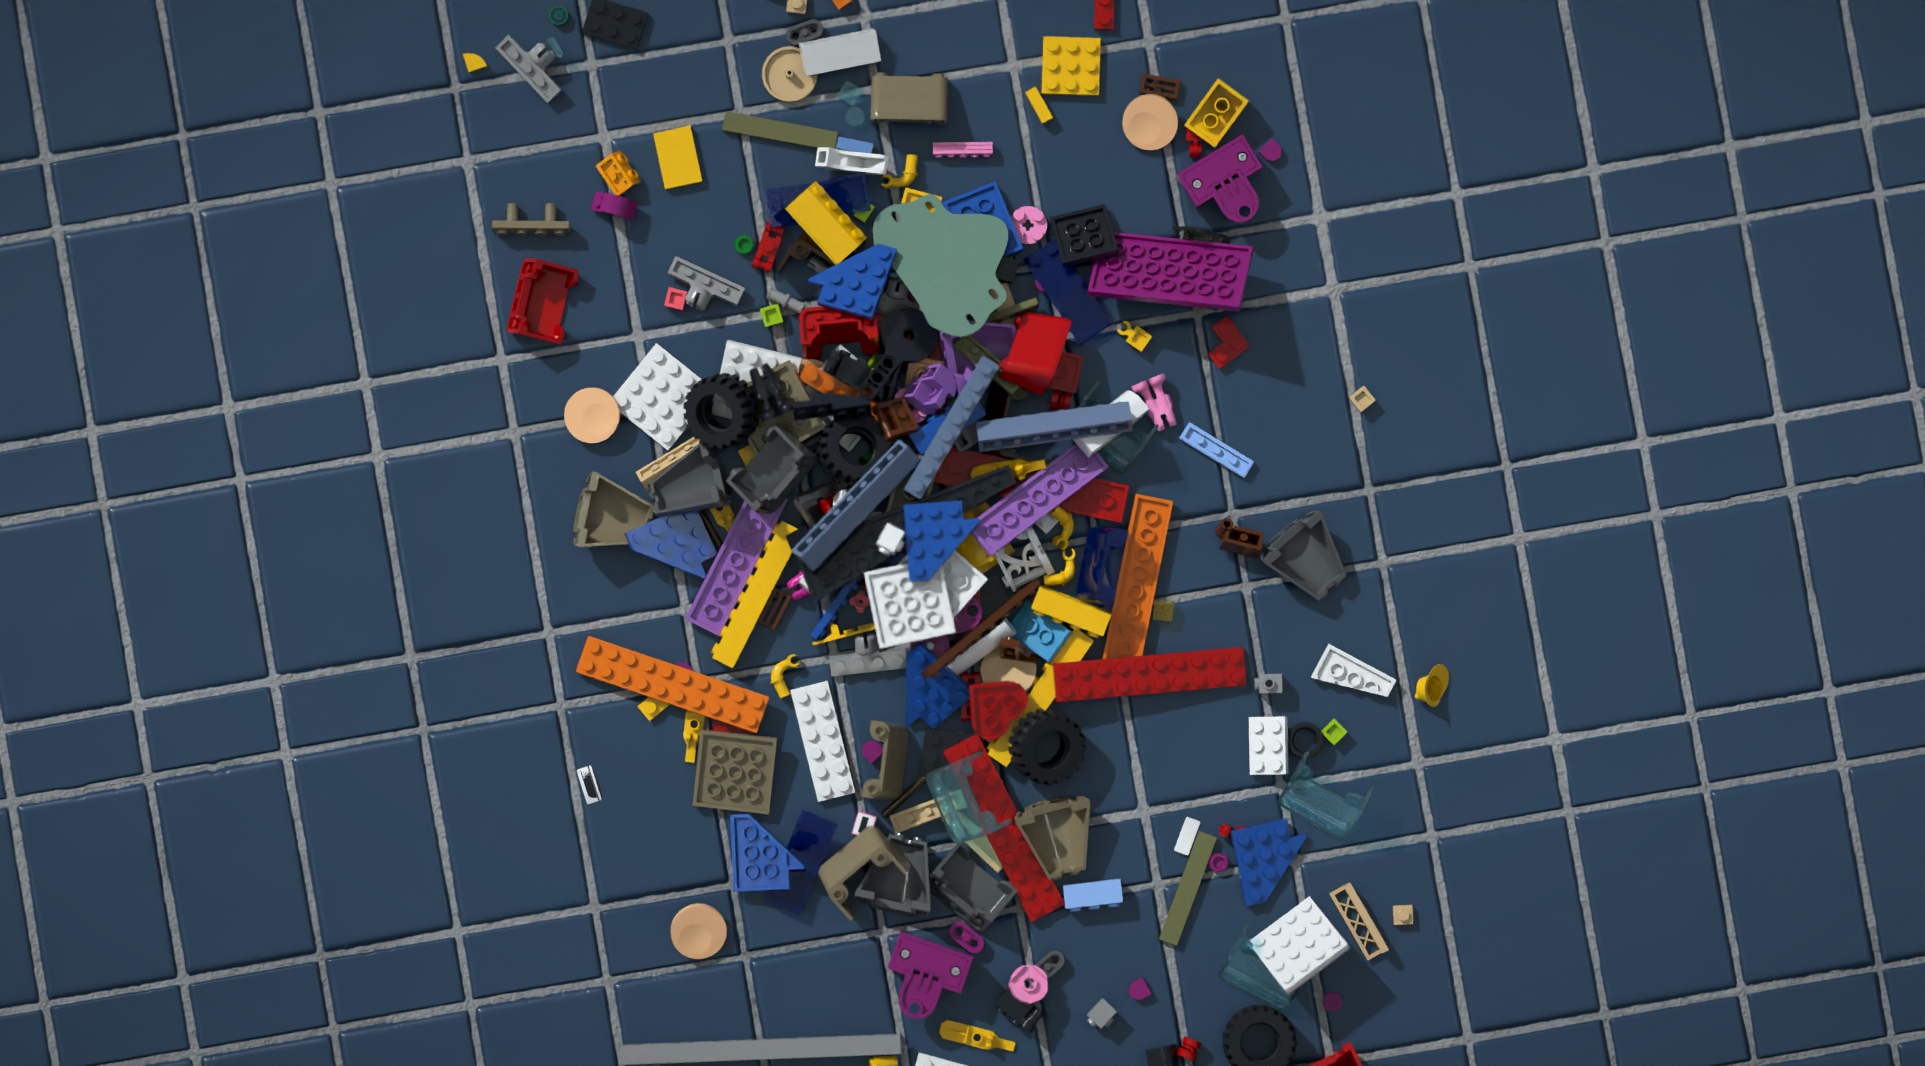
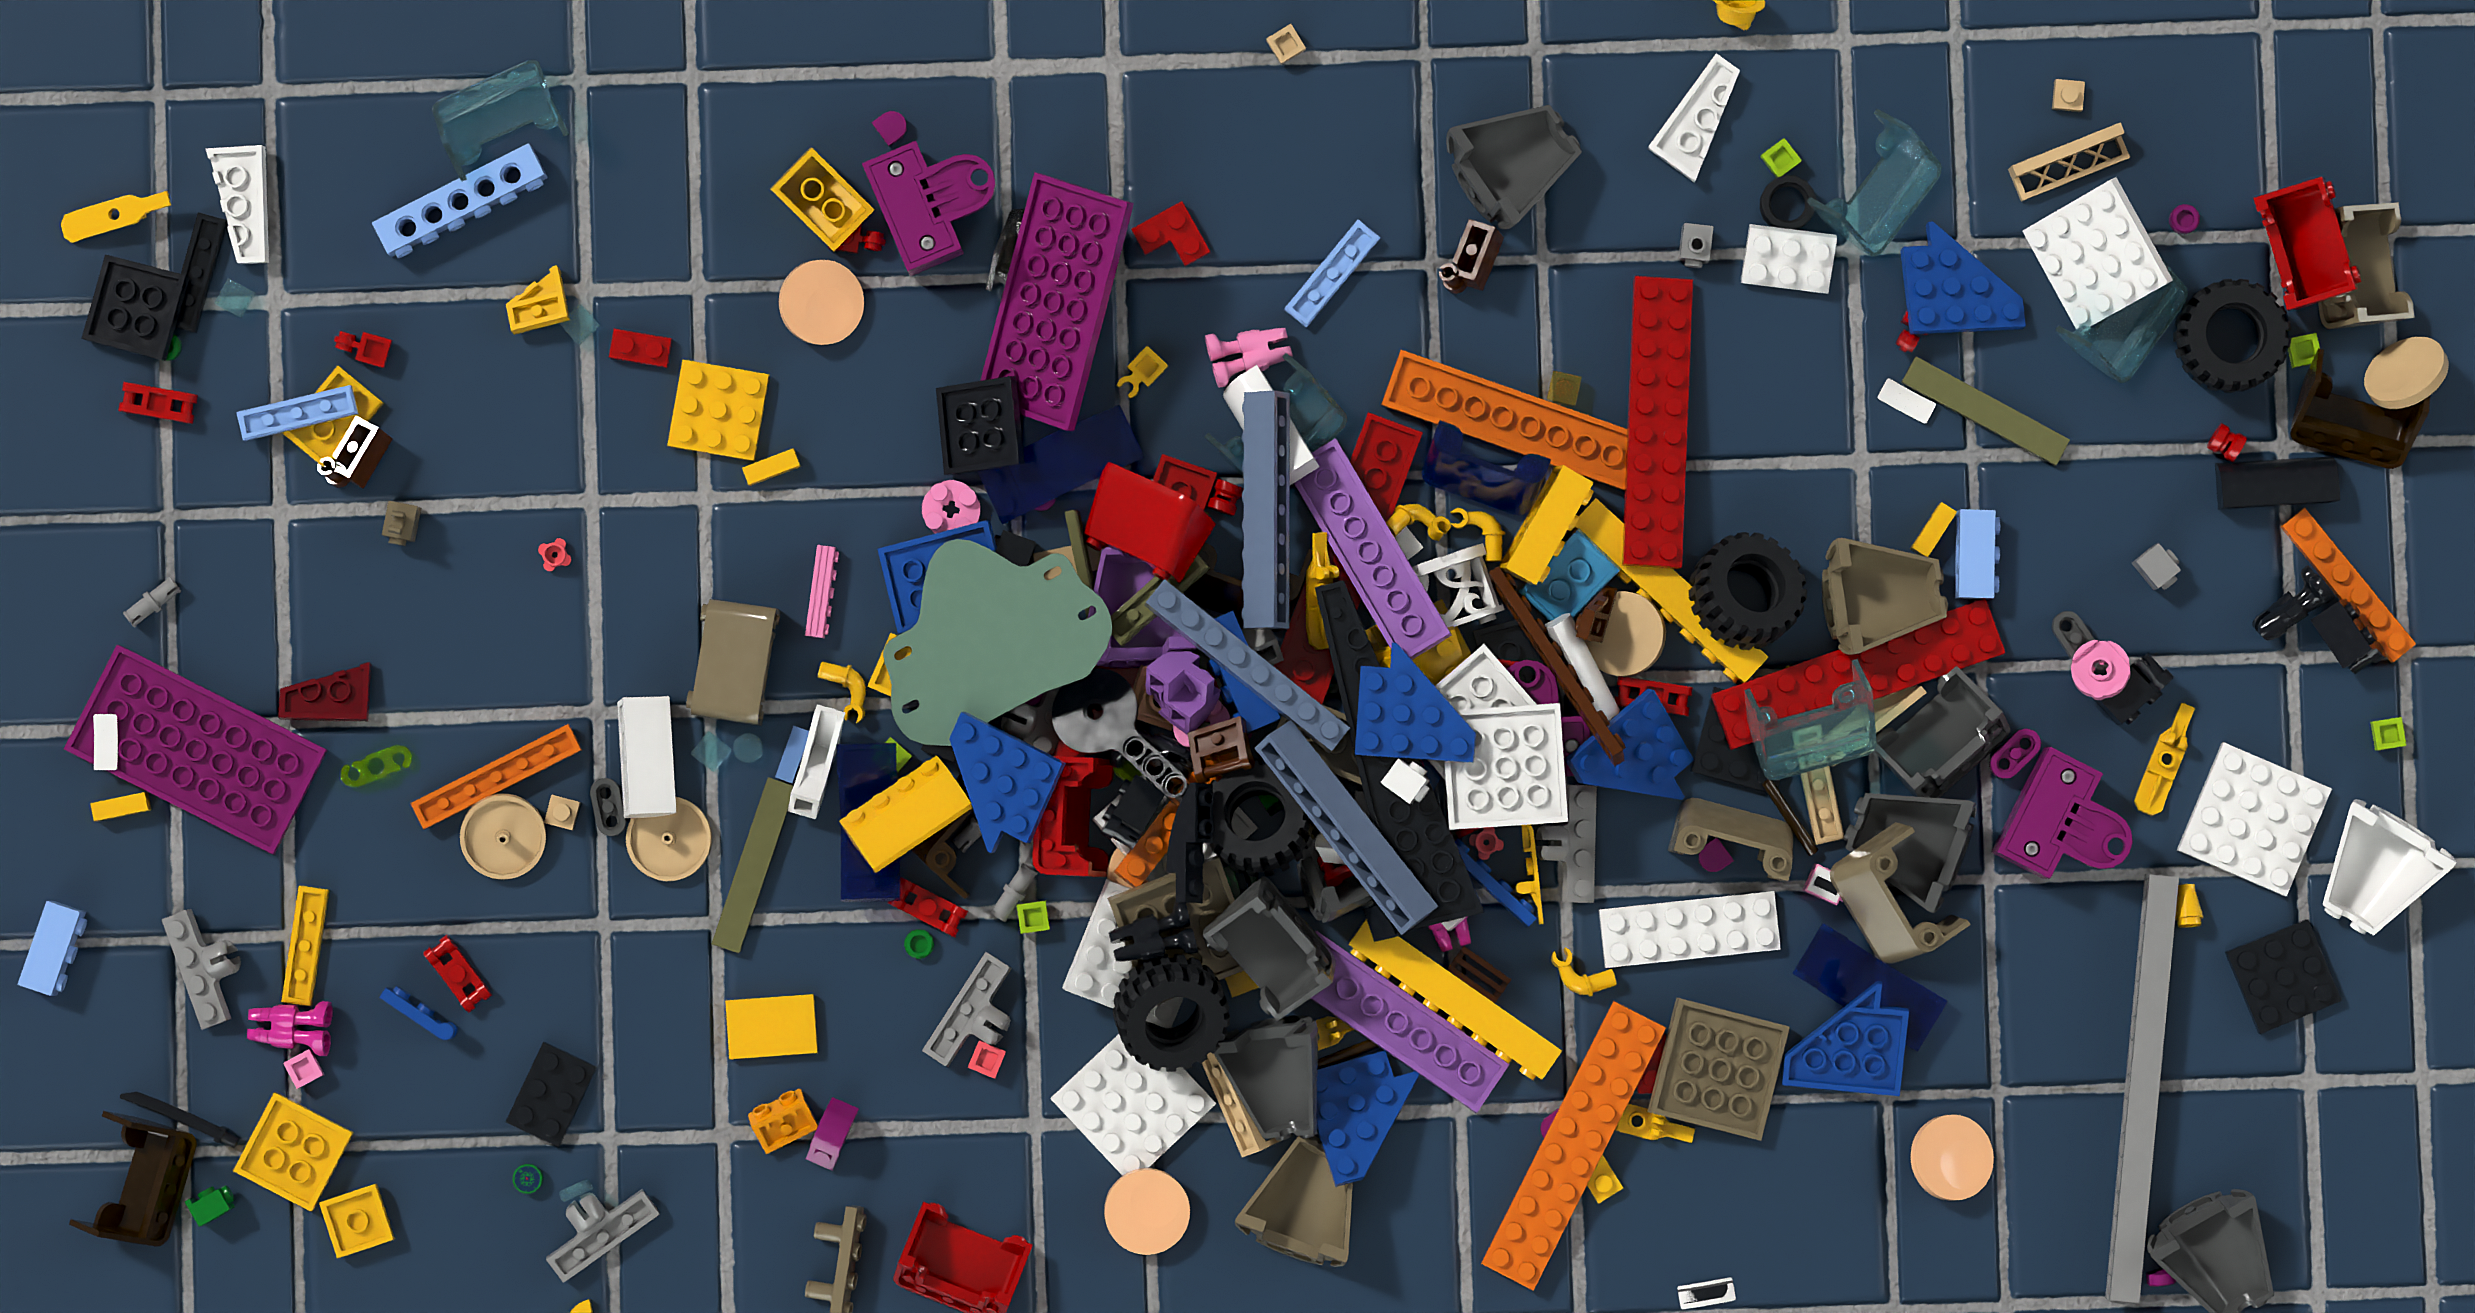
camera: 85 degrees left, 0 degrees up
red plate [969,681,1028,740] -> none
magenta tile [1129,977,1151,1000] -> none
reddish brown tile [1139,74,1180,100] -> none
magenta tile [1209,853,1229,872] -> none
none -> yellow piece [1910,502,1957,557]

